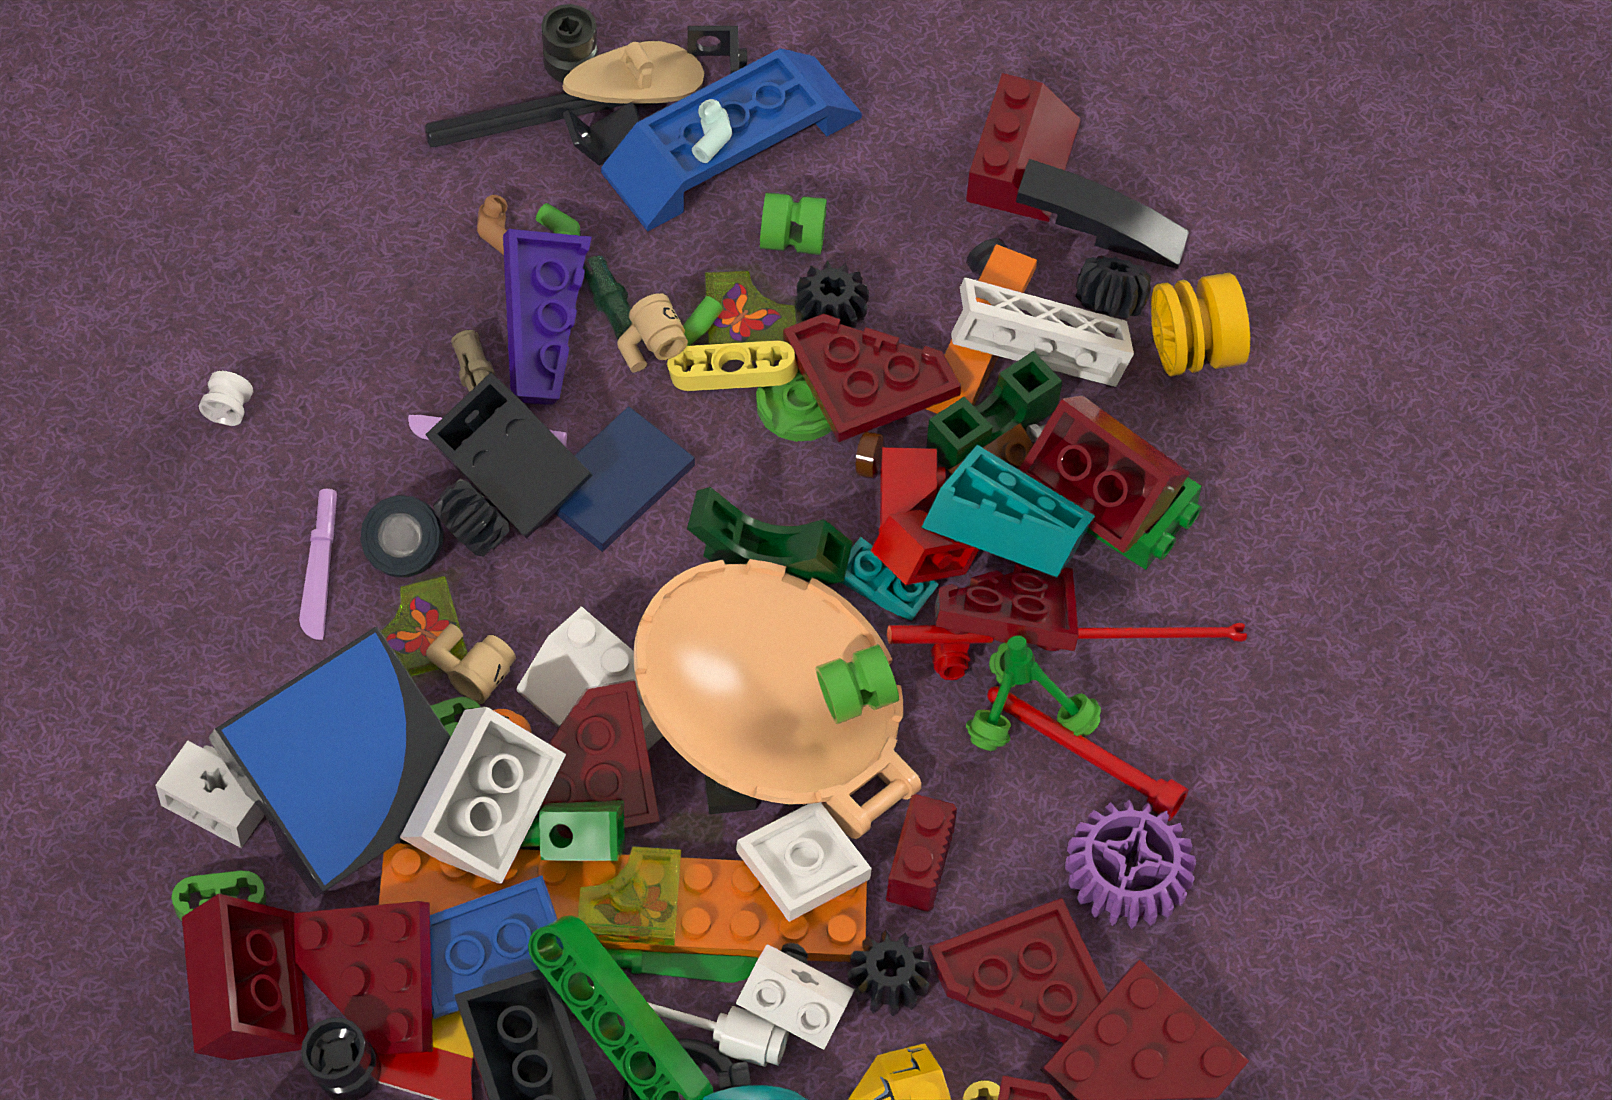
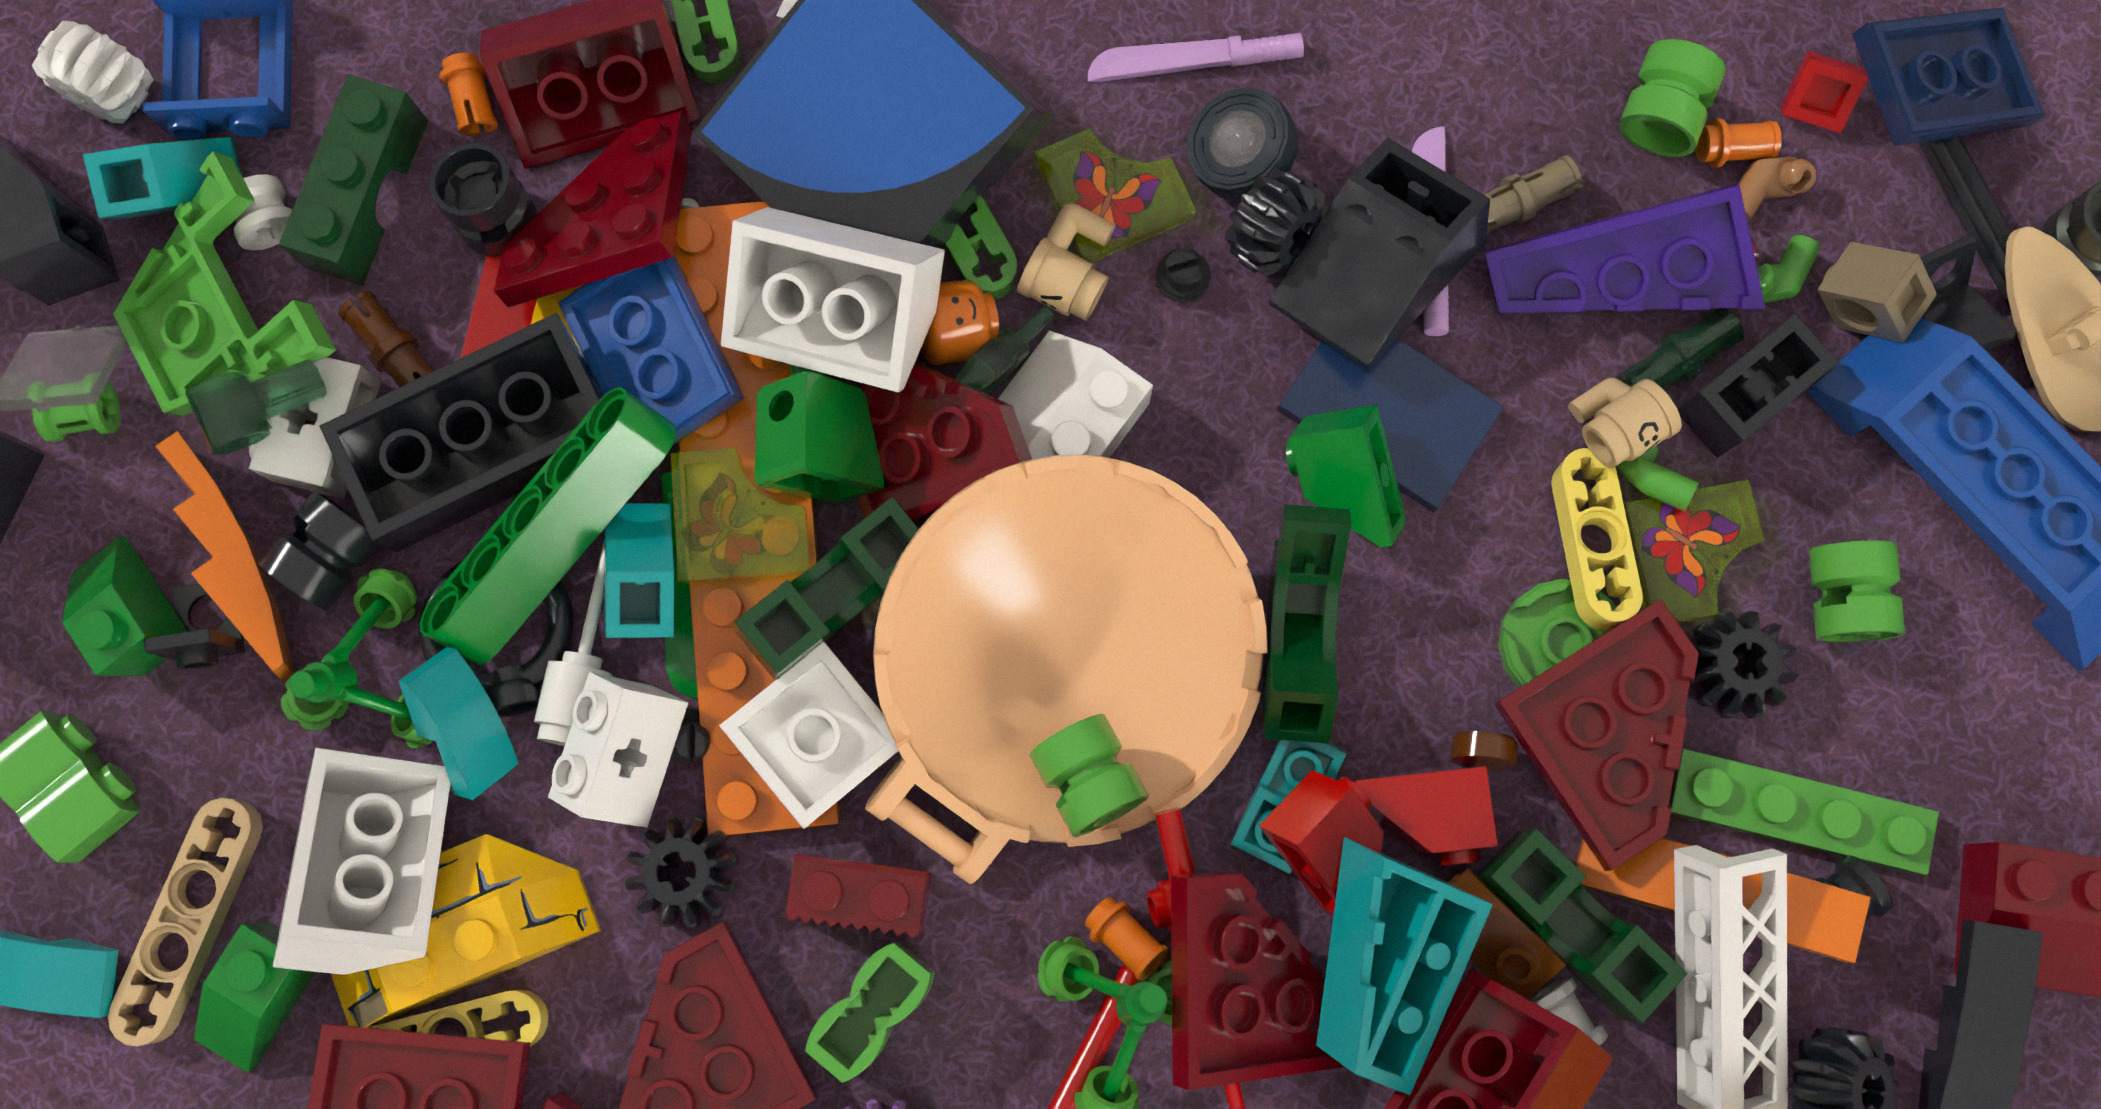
camera: 85 degrees right, 20 degrees up
light aqua arm [692,99,732,163] -> none
none -> orange pin [439,52,498,137]
none -> teal slope [604,503,674,638]
none -> dark green arch [734,497,919,680]
none -> bright green brick [805,942,935,1083]
none -> clear green hand [955,306,1055,395]
none -> orange pin [1085,897,1169,981]
none -> black piece [1156,248,1211,302]
none -> green slope [1286,404,1407,548]
none -> bright green wheel [1618,39,1726,157]
none -> bright green plate [1668,749,1939,876]
none -> black brick [1677,314,1838,458]
none -> orange pin [1695,118,1782,168]
none -> red plate [1780,50,1869,133]
none -> dark tan brick [1817,242,1937,343]
none -> dark blue tile [1852,7,2045,146]

